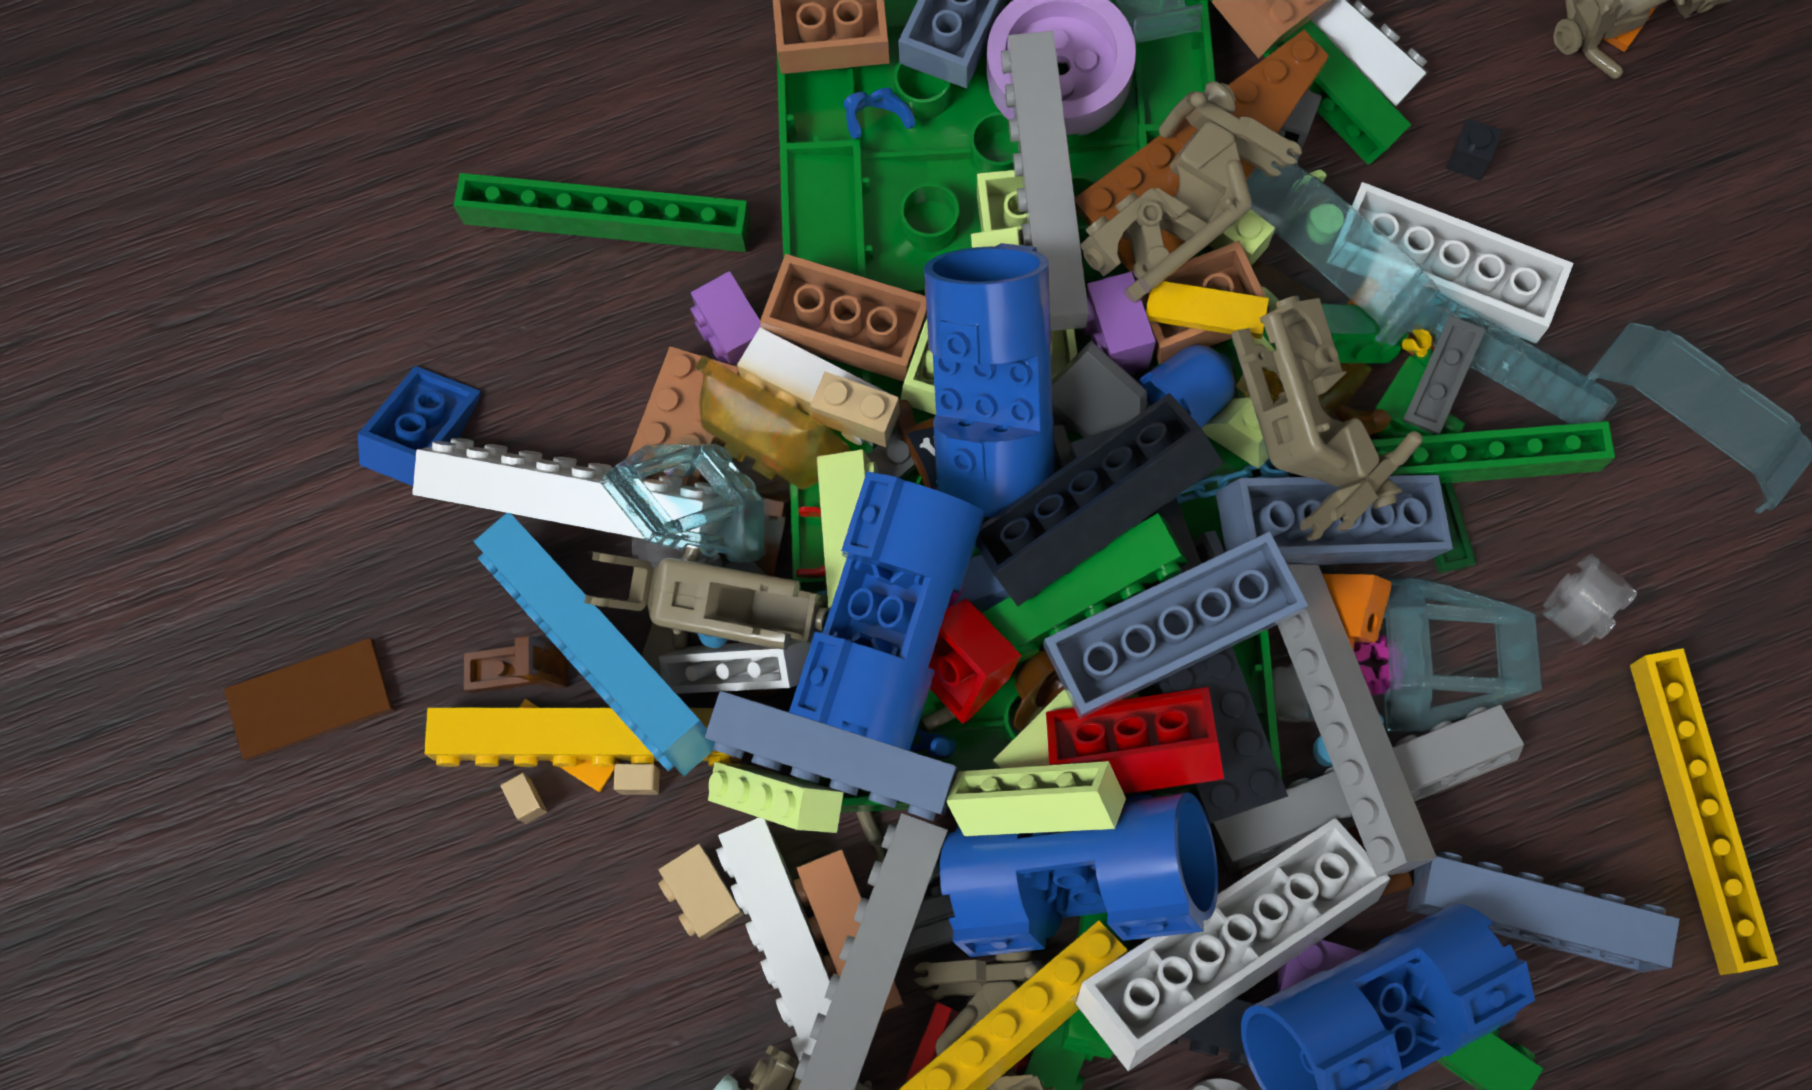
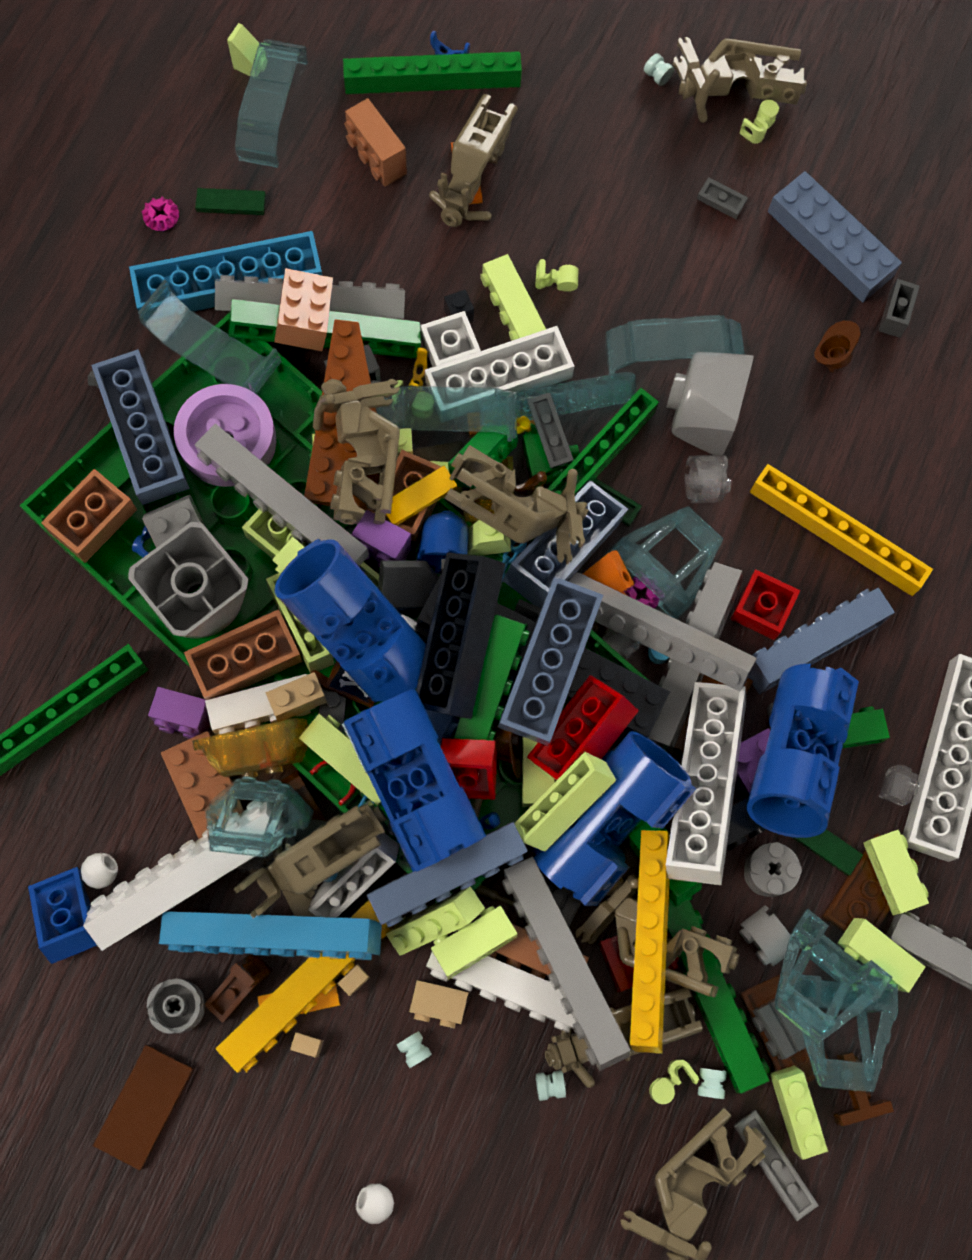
camera: 55 degrees left, 0 degrees up
none -> white piece [81,853,118,889]
none -> light grey piece [128,522,248,639]
none -> light grey brick [142,495,206,548]
none -> light grey brick [147,979,206,1034]
none -> white piece [356,1184,394,1224]
none -> light aqua wheel [397,1031,432,1068]
none -> yellow cap [408,348,428,394]
none -> white brick [420,311,481,367]
none -> yellowish green brick [431,906,517,980]
none -> yellowish green brick [480,254,546,341]
none -> yellowish green leg [535,259,579,291]
none -> light grey piece [666,352,754,458]
none -> red brick [730,569,800,640]

